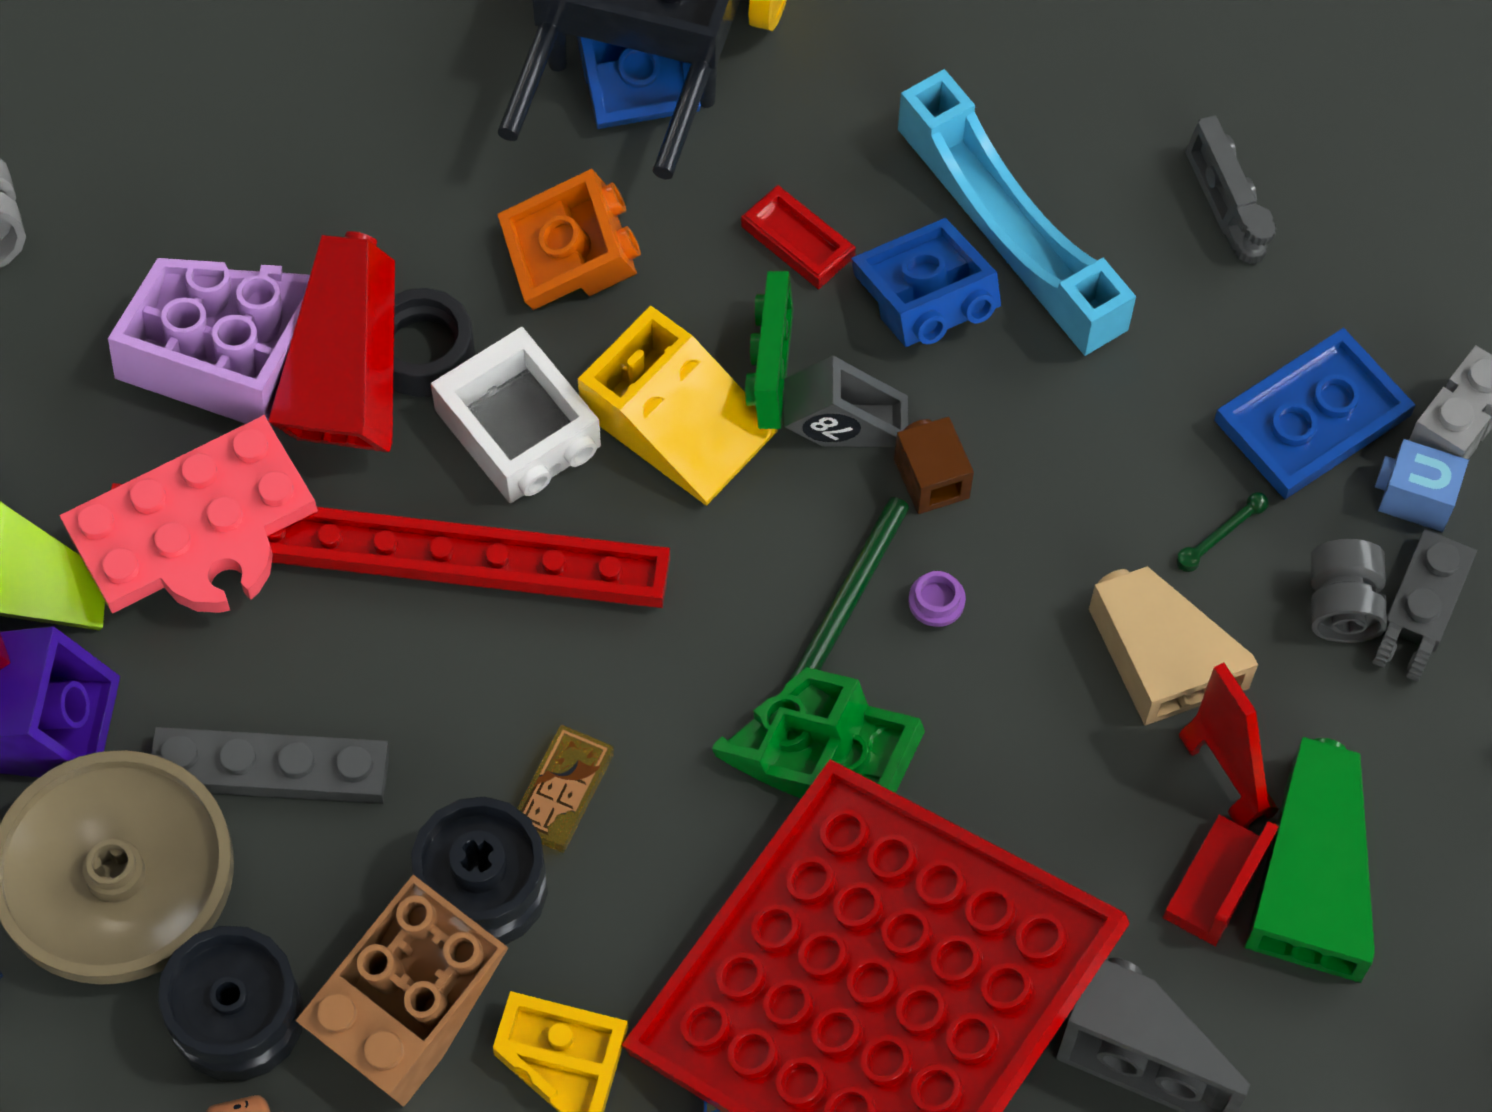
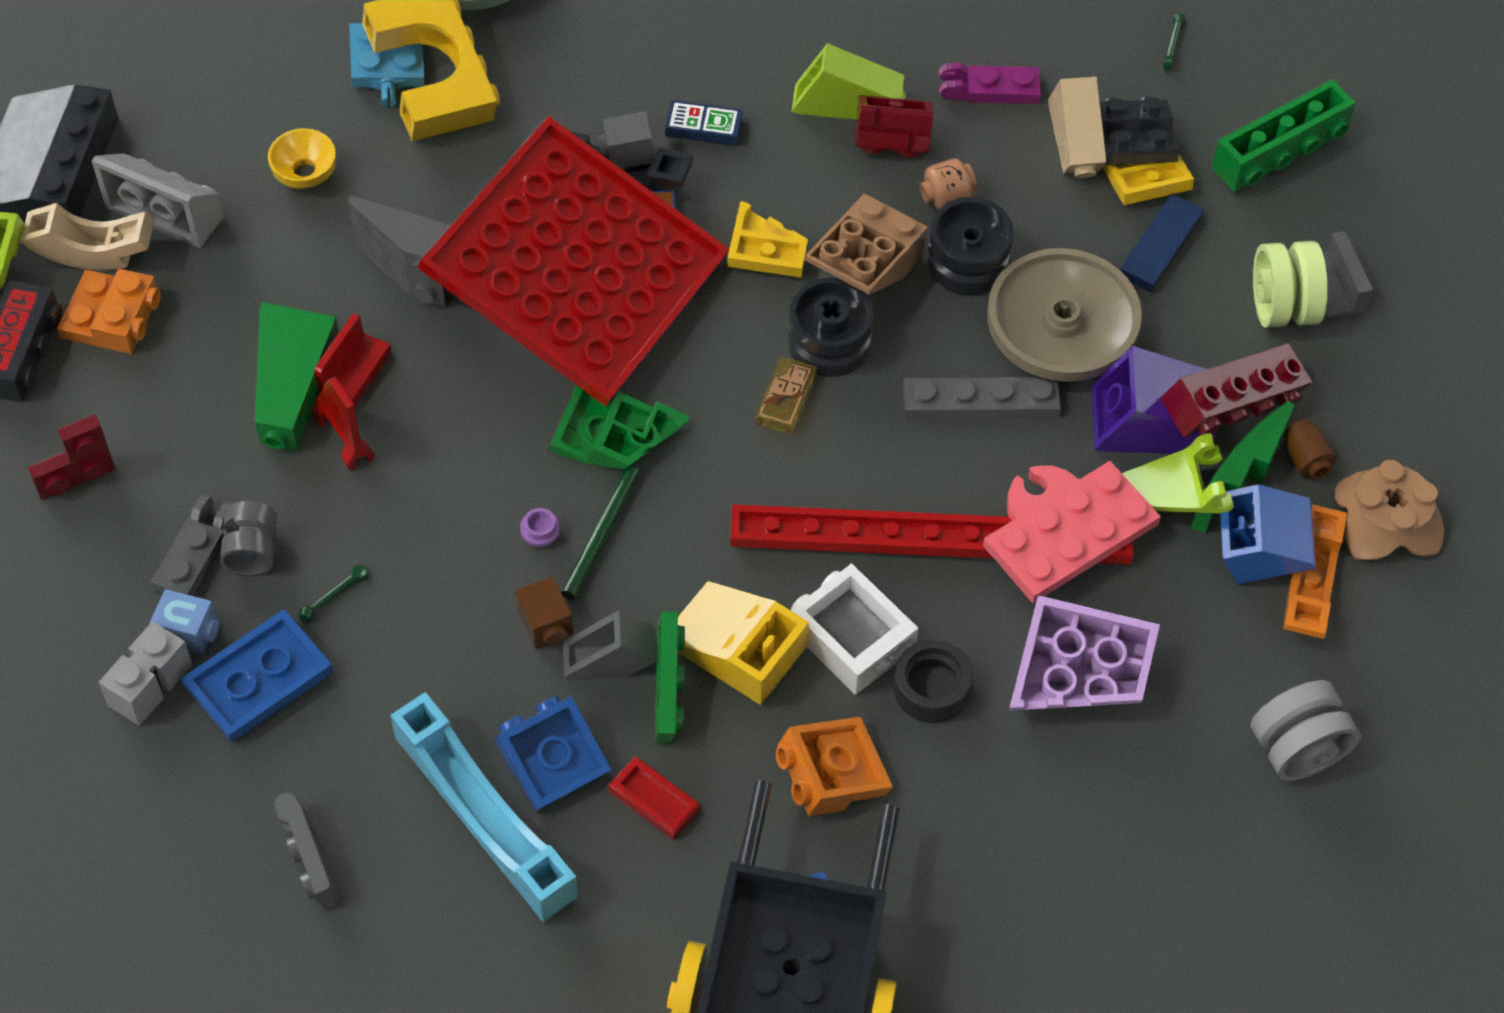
camera: 175 degrees right, 5 degrees down
red slope [268,231,395,452] -> none
tan slope [1089,566,1258,726] -> none

